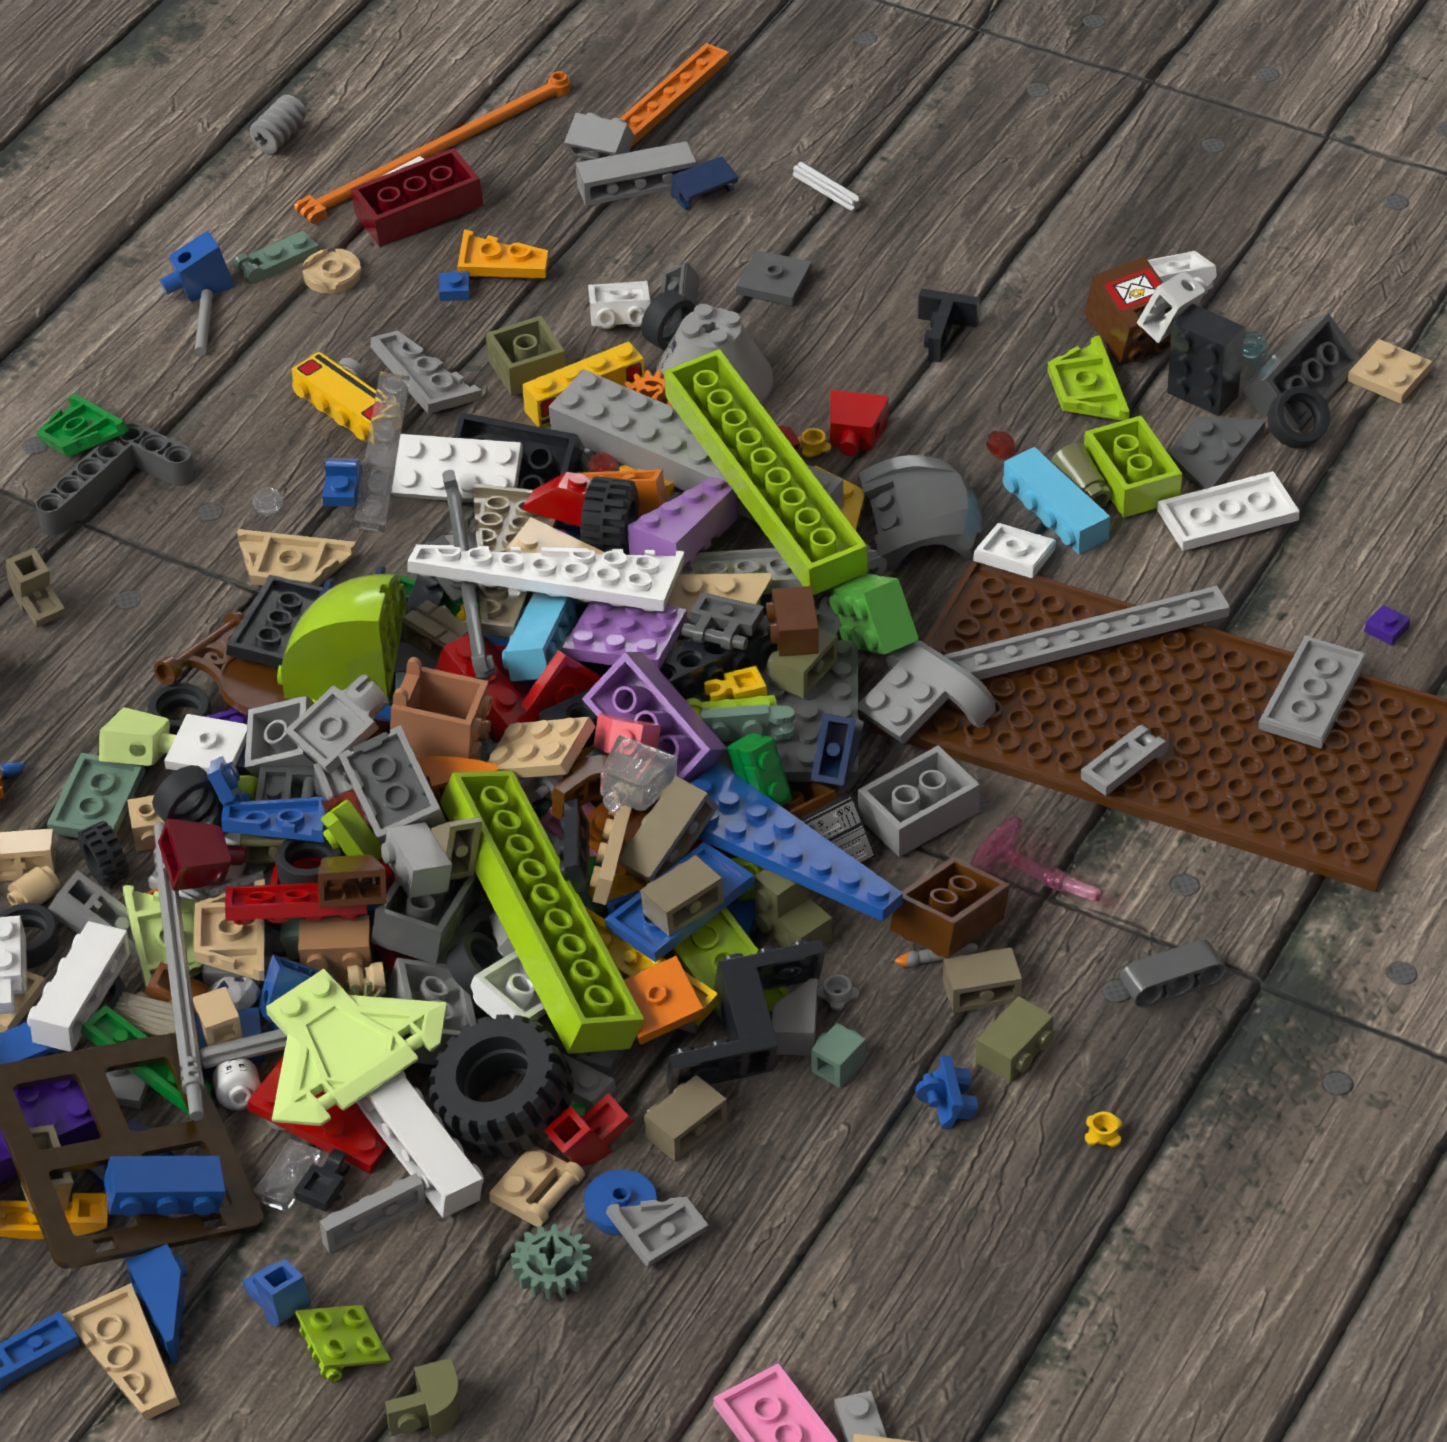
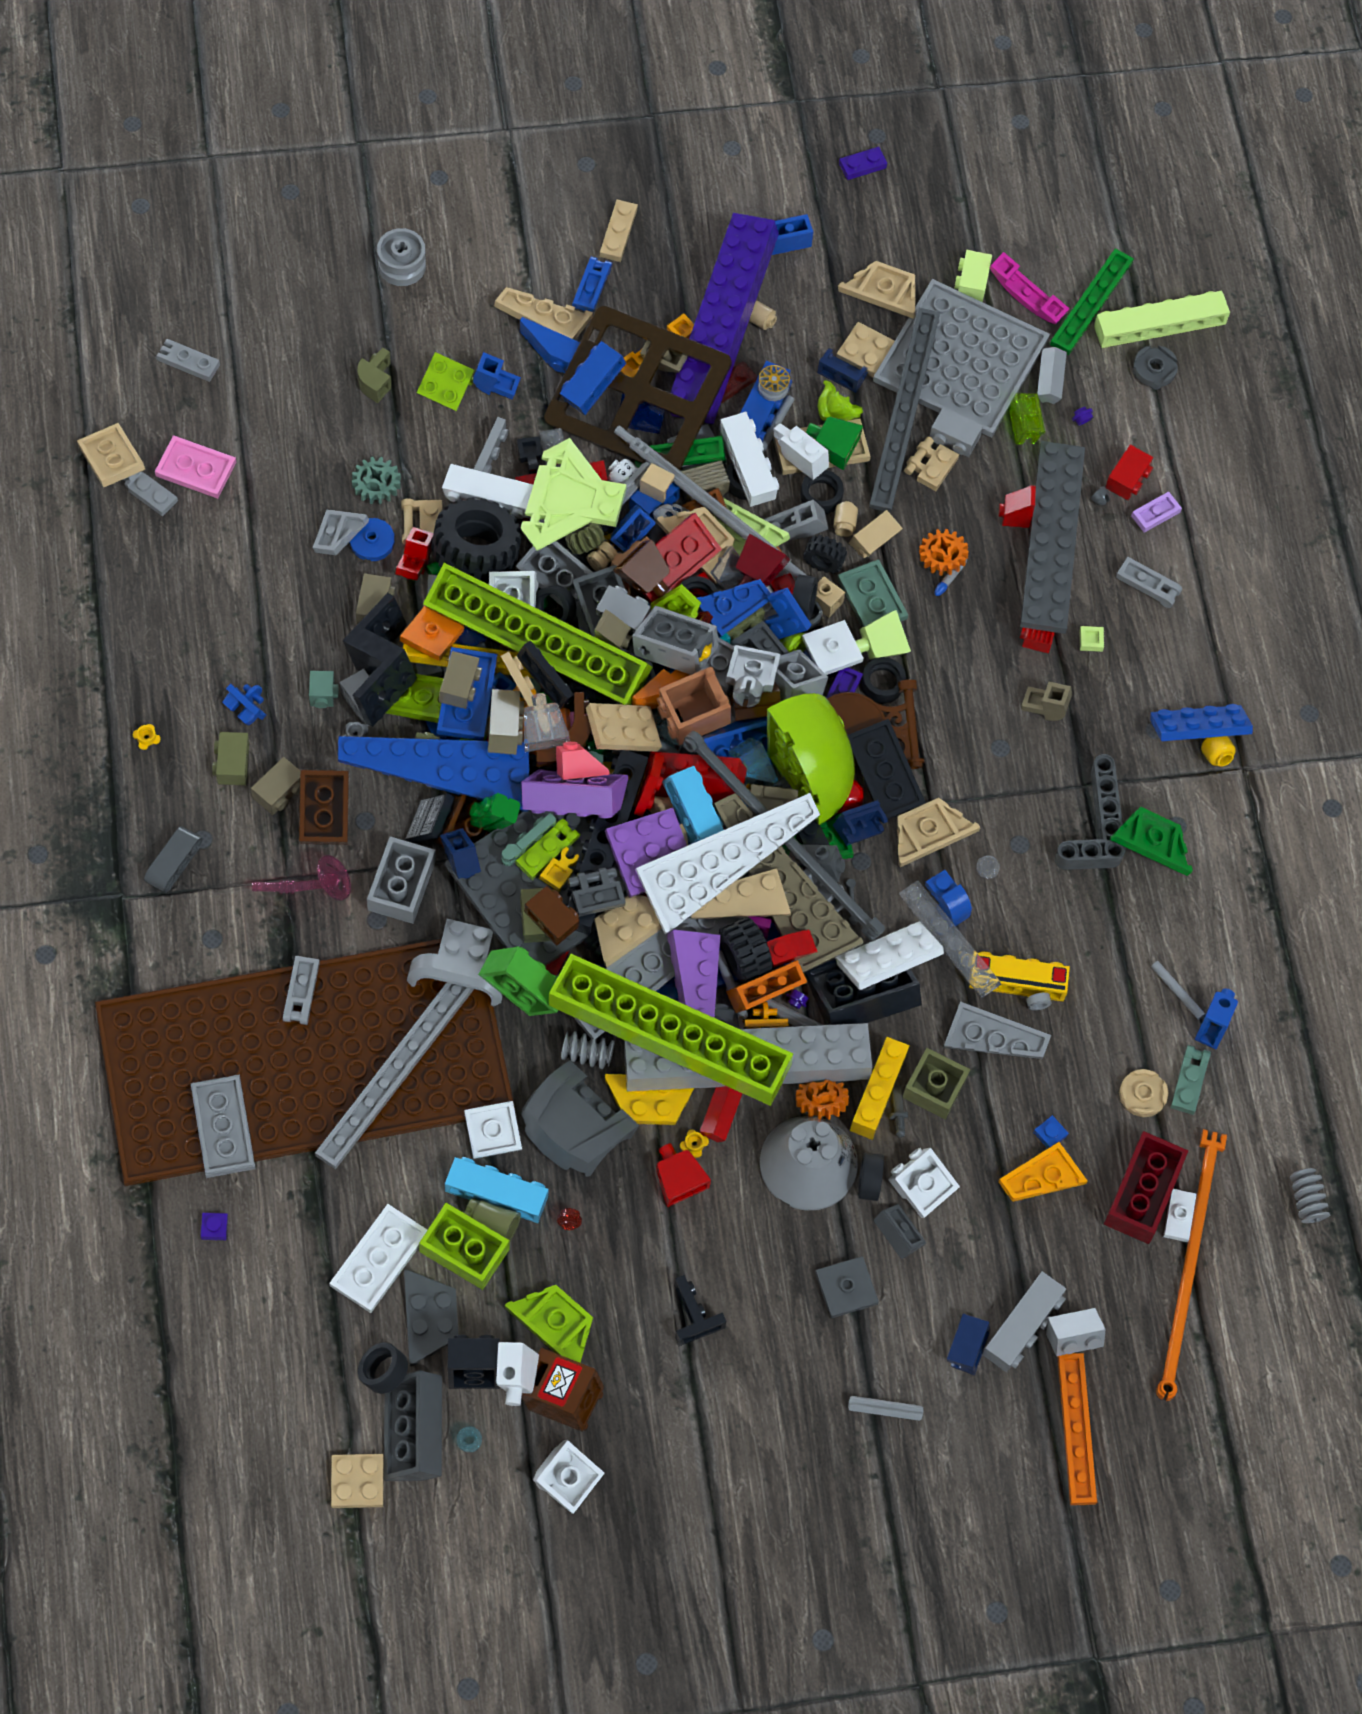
camera: 135 degrees right, 20 degrees up
clear red plate [587,452,618,472] -> none

